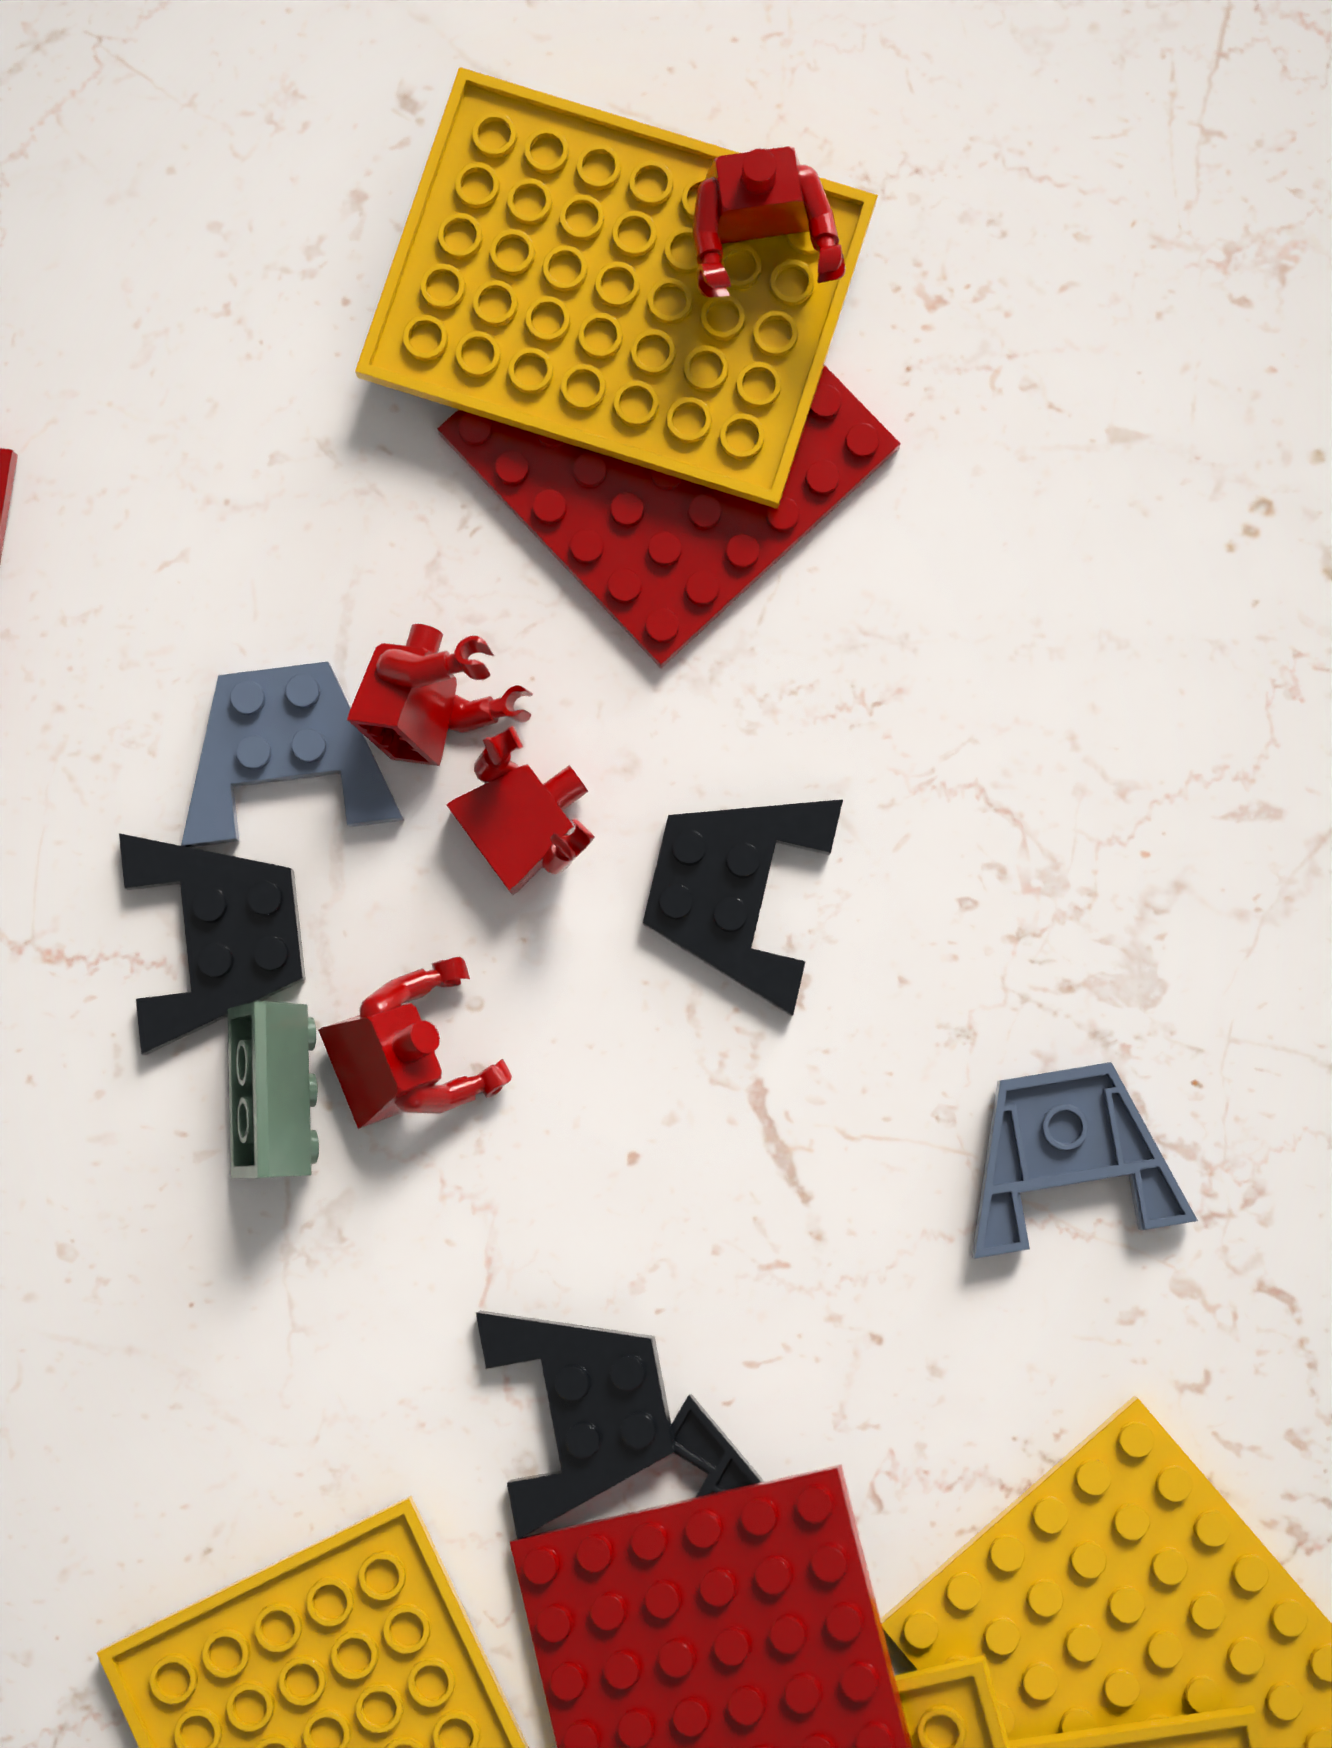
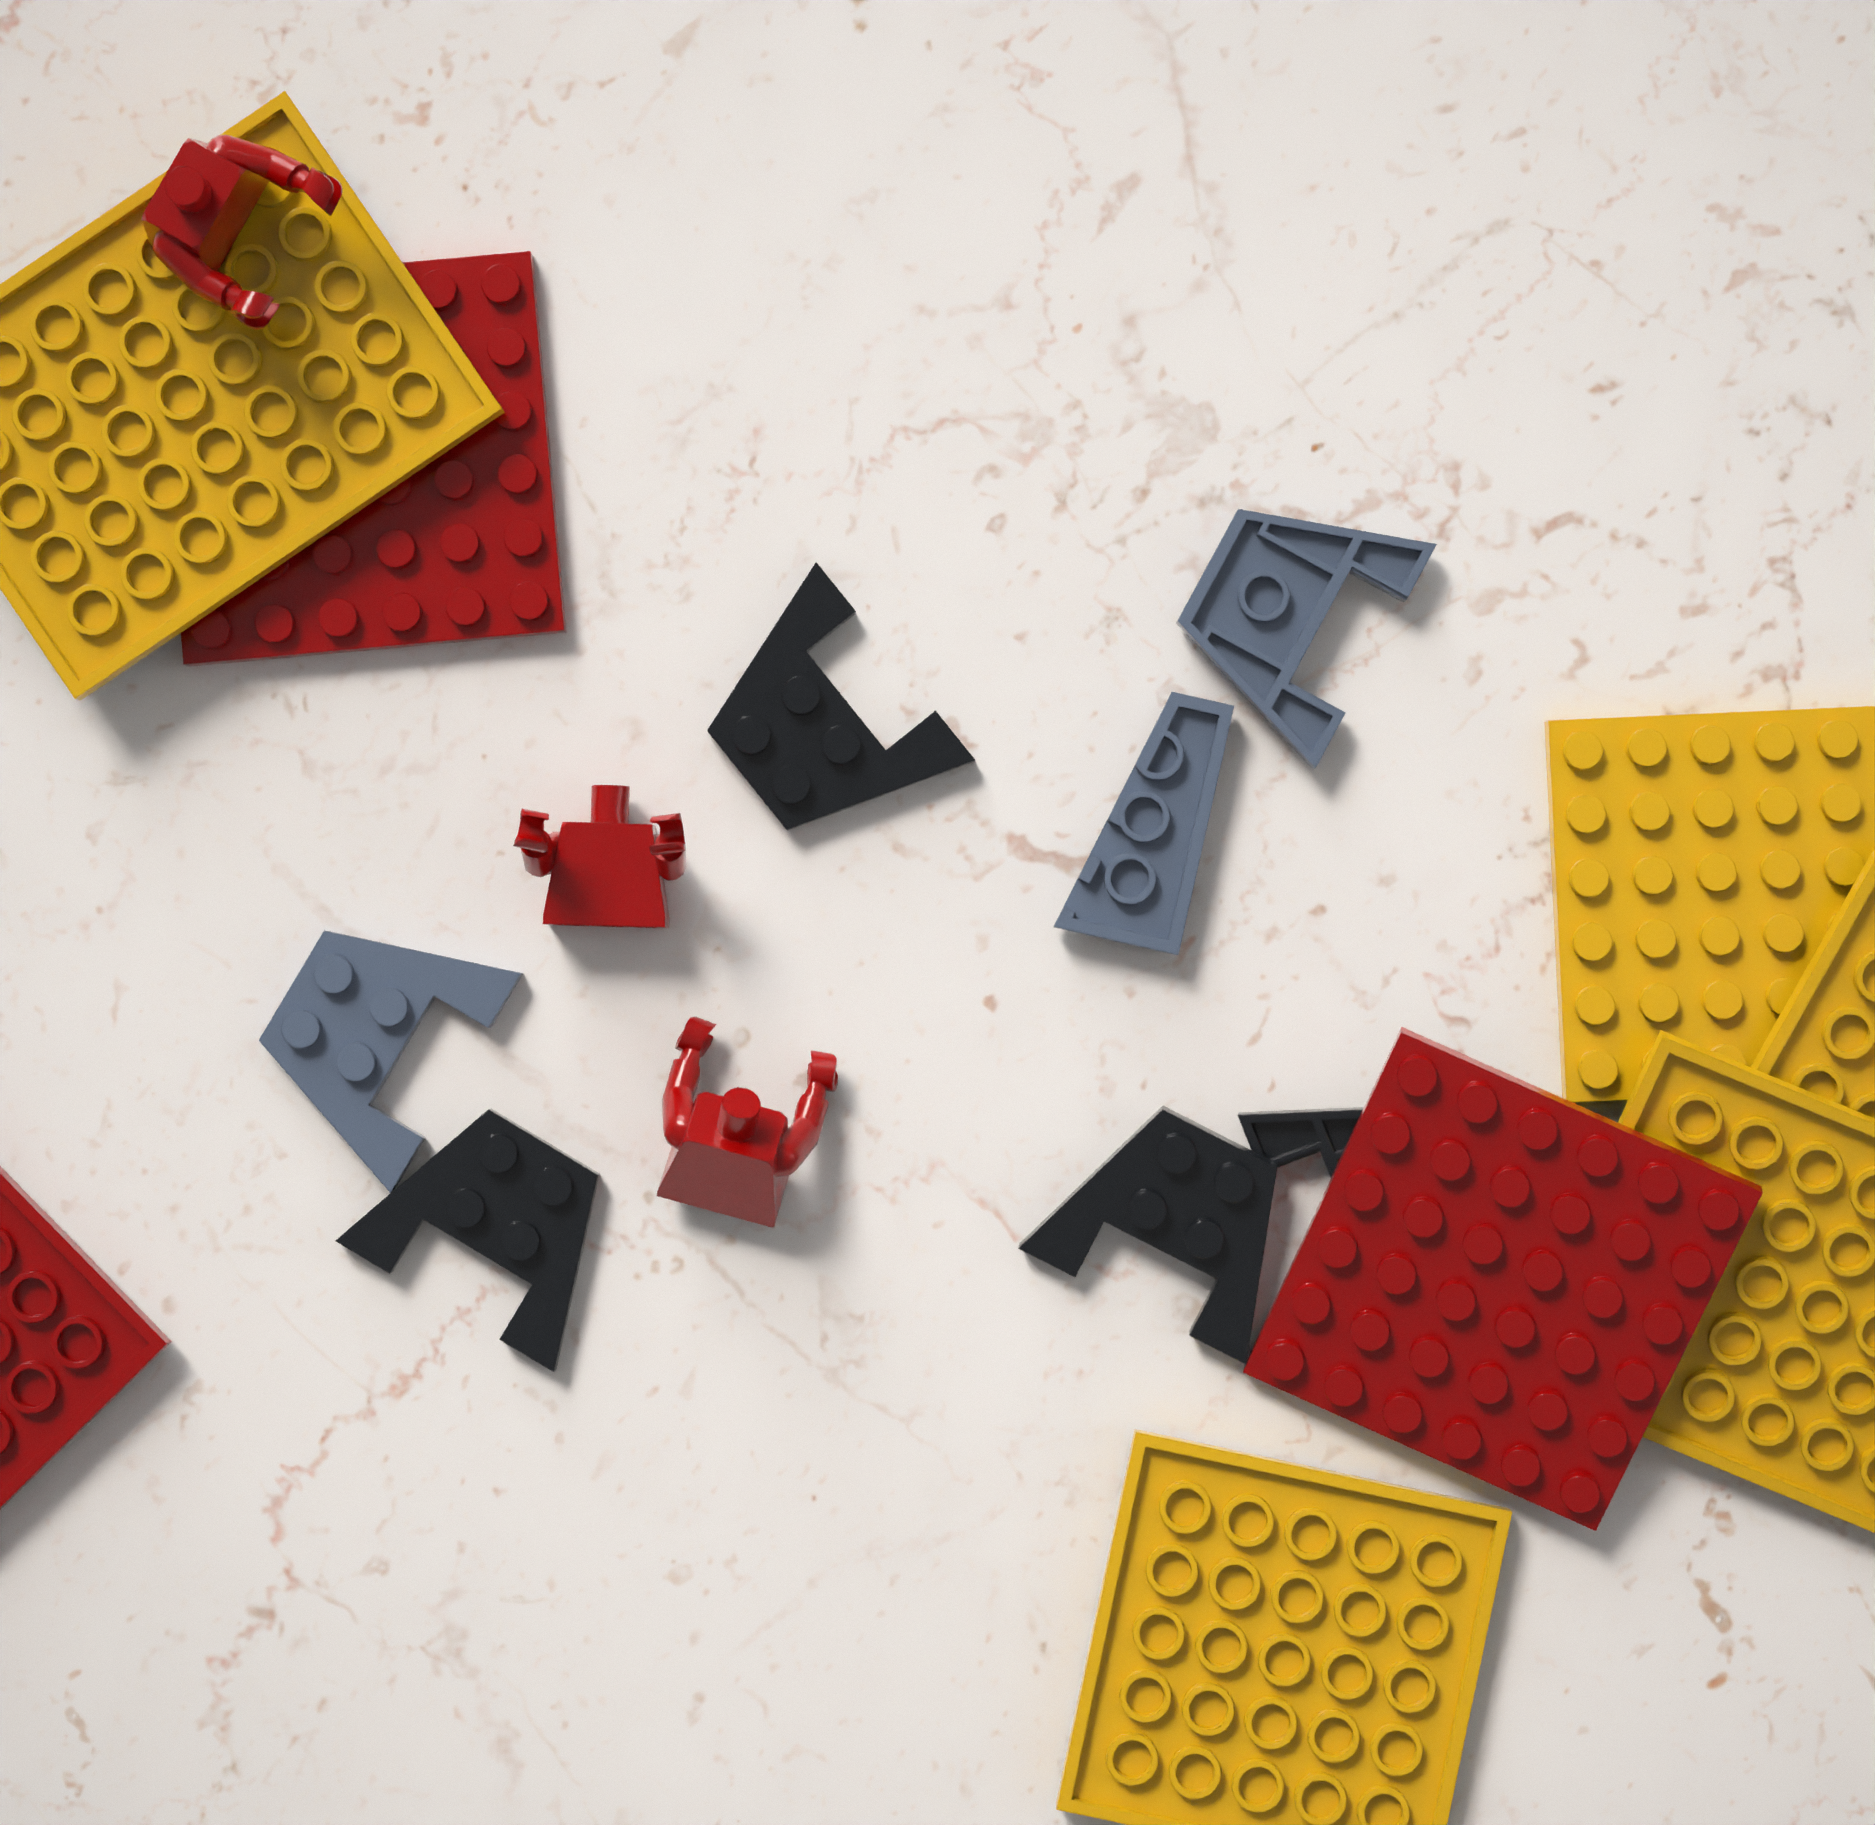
camera: 55 degrees left, 5 degrees up
sand green slope [227,1001,319,1178] -> none
red torso [347,624,533,766] -> none
none -> sand blue wing [1053,692,1234,955]

